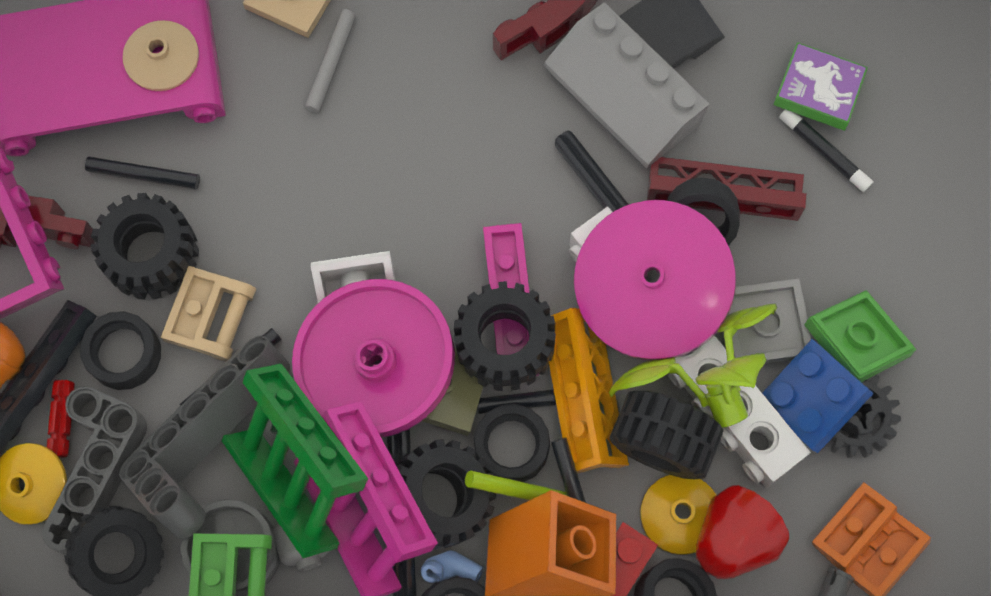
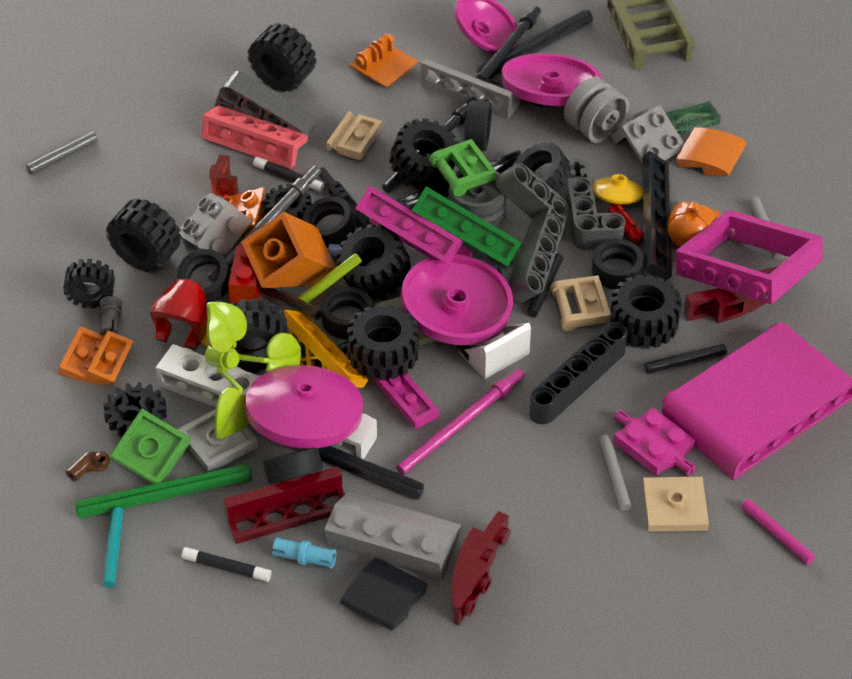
camera: 150 degrees right, 25 degrees down
tan dish [123,20,199,91] -> none
blue plate [762,339,874,453] -> none
tile [773,42,868,131] -> none
none -> reddish brown arm [66,452,110,482]
none -> green axle [75,464,252,518]
none -> teal bar [103,507,124,588]
none -> medium azure pin [272,537,337,569]
none -> dark pink bar [396,368,525,475]
none -> black beam [530,322,628,425]
none -> dark pink plate [613,408,696,476]

